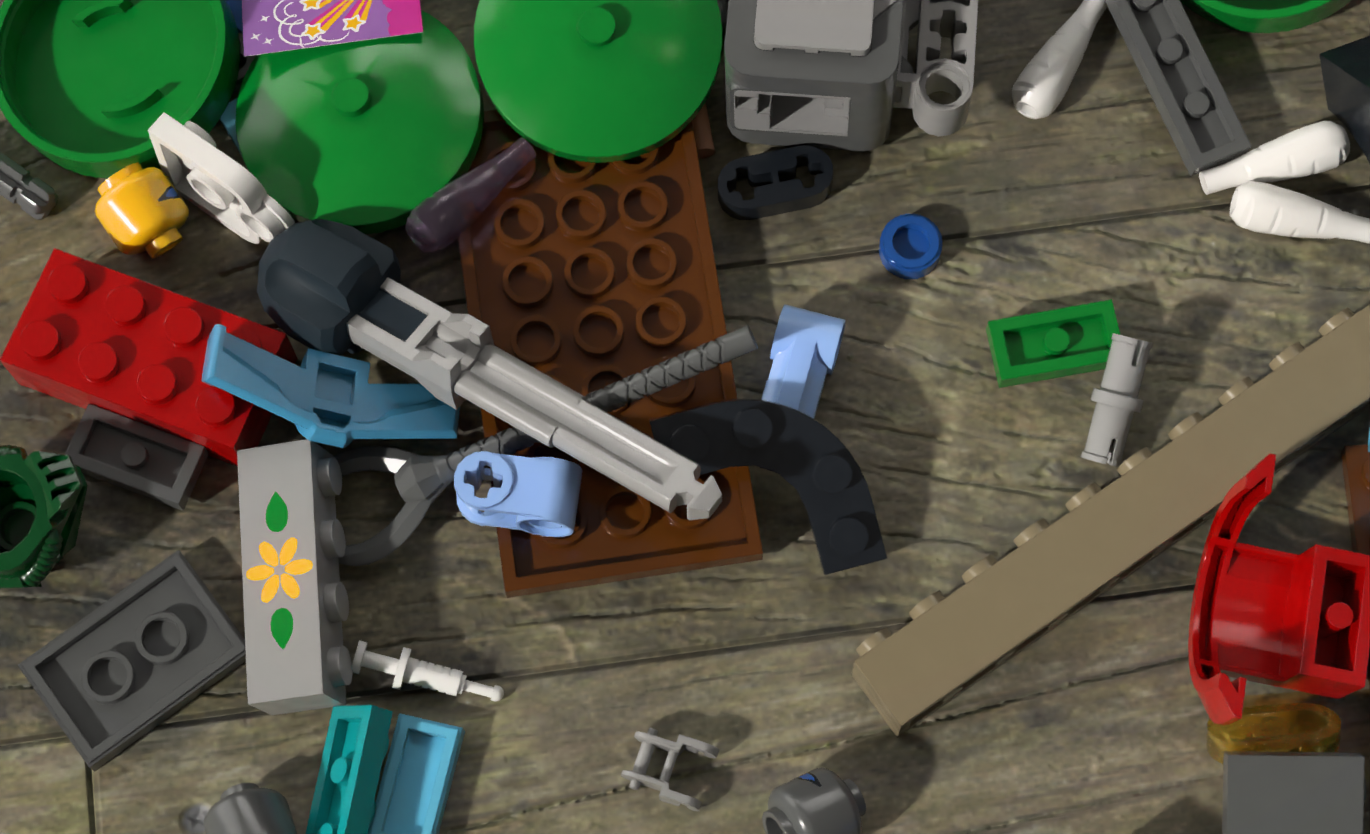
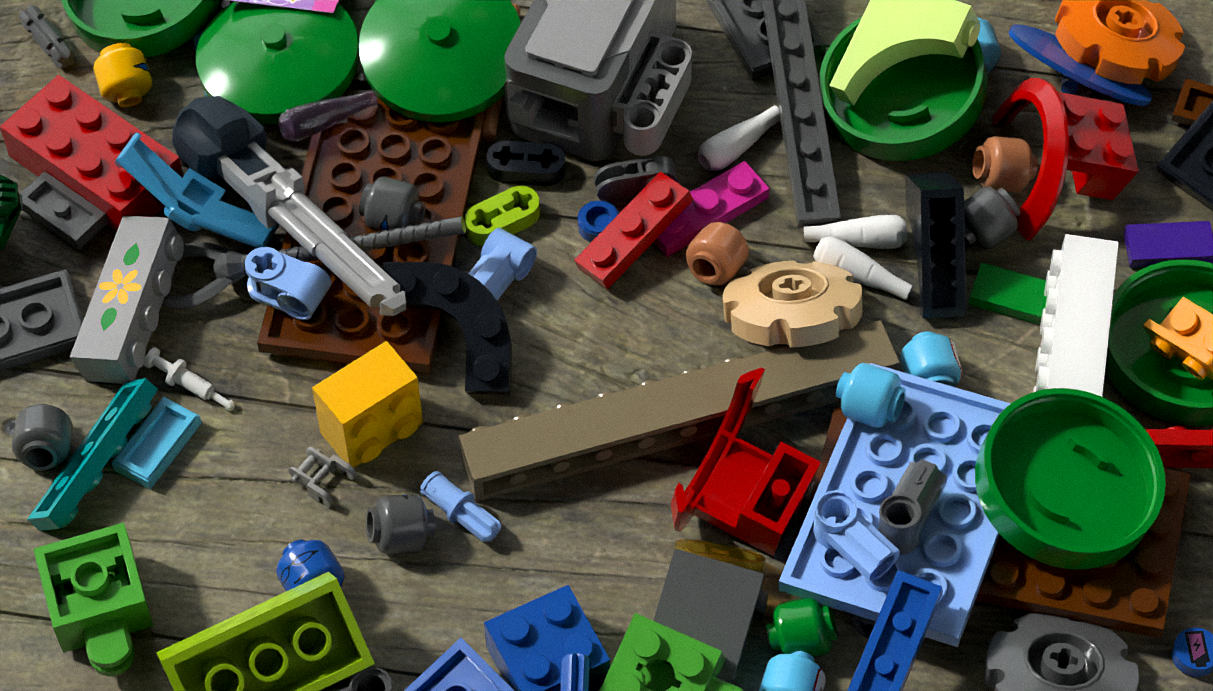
camera: 15 degrees right, 15 degrees down
white plate [148,112,295,244] -> none
green plate [986,299,1120,388] -> none
light grey pin [1081,333,1153,467] -> none
none -> yellow brick [312,341,423,468]
none -> dark grey head [359,177,426,231]
none -> light blue axle [420,471,501,542]
none -> lime beam [465,186,540,246]
none -> plate [574,171,694,290]
none -> dark grey piece [594,156,679,204]
none -> dark pink plate [654,161,770,257]
none -> nougat head [686,222,749,286]
none -> tan piece [723,260,863,347]

